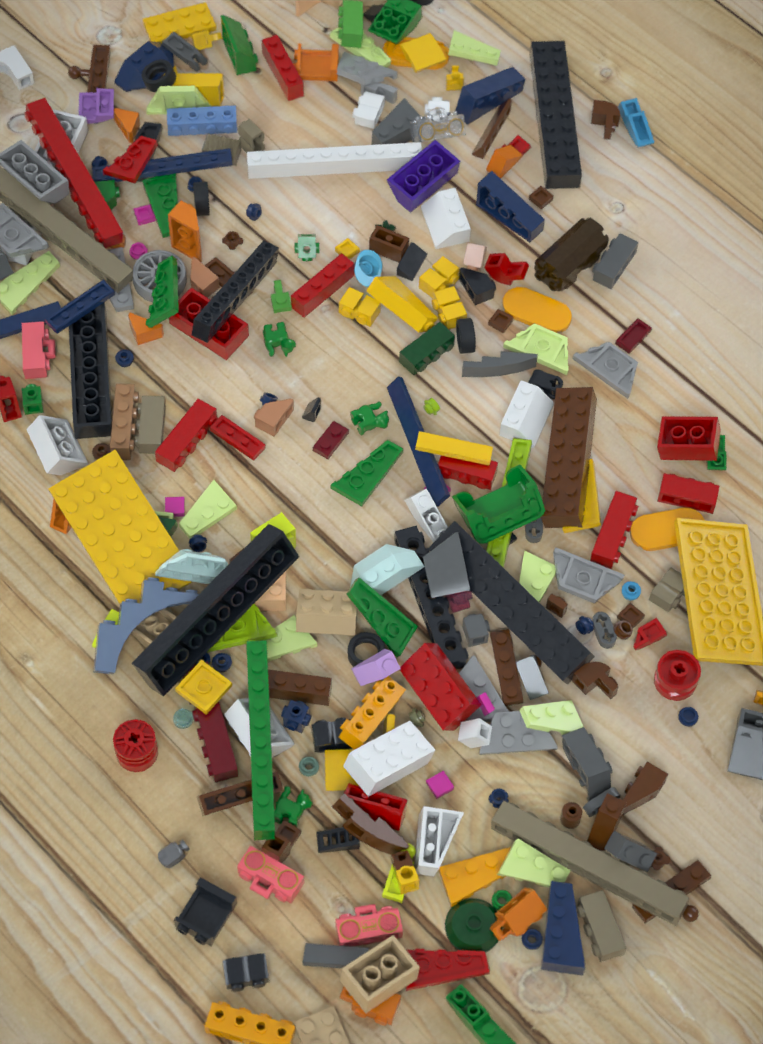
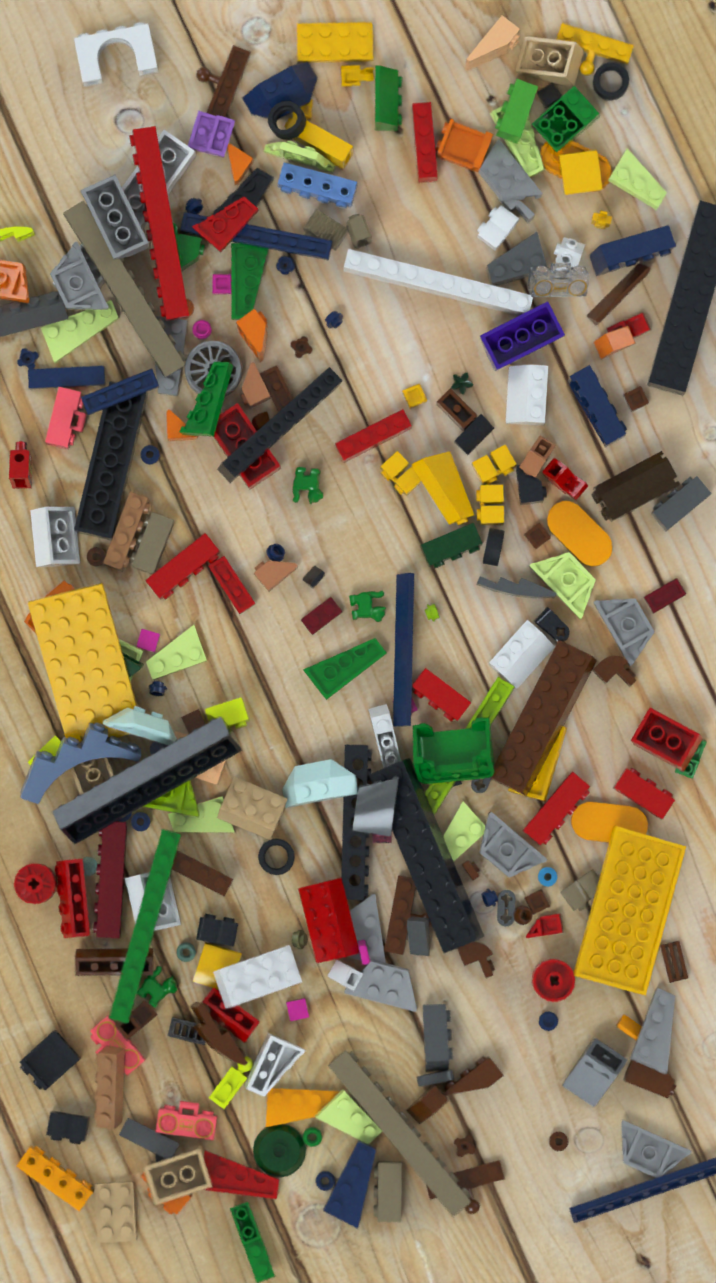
camera: 20 degrees right, 25 degrees up
green brick [22,384,44,415] -> none
flat silver arm [158,839,190,869] -> none
dark grey hinge [162,32,207,71] -> none
yellow plate [175,660,232,715] -> none
black tyre [193,182,210,216] -> none
bright green plate [271,280,292,313] -> none
dark blue brick [281,700,312,734] -> none
brick [294,234,320,261] -> none
light orange brick [339,676,406,750] -> none
green wing [346,578,418,658] -> none
lavender slope [351,649,401,686] -> none
medium azure piece [354,250,383,287] -> none
yellow tile [383,714,395,734] -> none
yellow leg [391,850,419,894] -> none
yellow tile [415,431,493,465] -> none
dark grey brick [462,614,490,647] -> none
dark blue plate [489,788,509,808] -> none
orange brick [490,888,548,941] -> none
yellowish green wing [519,700,583,735] -> none
reddish brown brick [560,802,583,829] -> none
dark grey brick [604,830,657,872] -> none
none -> red brick [55,858,90,938]
none -> medium nougat brick [94,1046,125,1130]
none -> reddish brown plate [549,1131,568,1151]
none -> reddish brown brick [592,656,637,687]

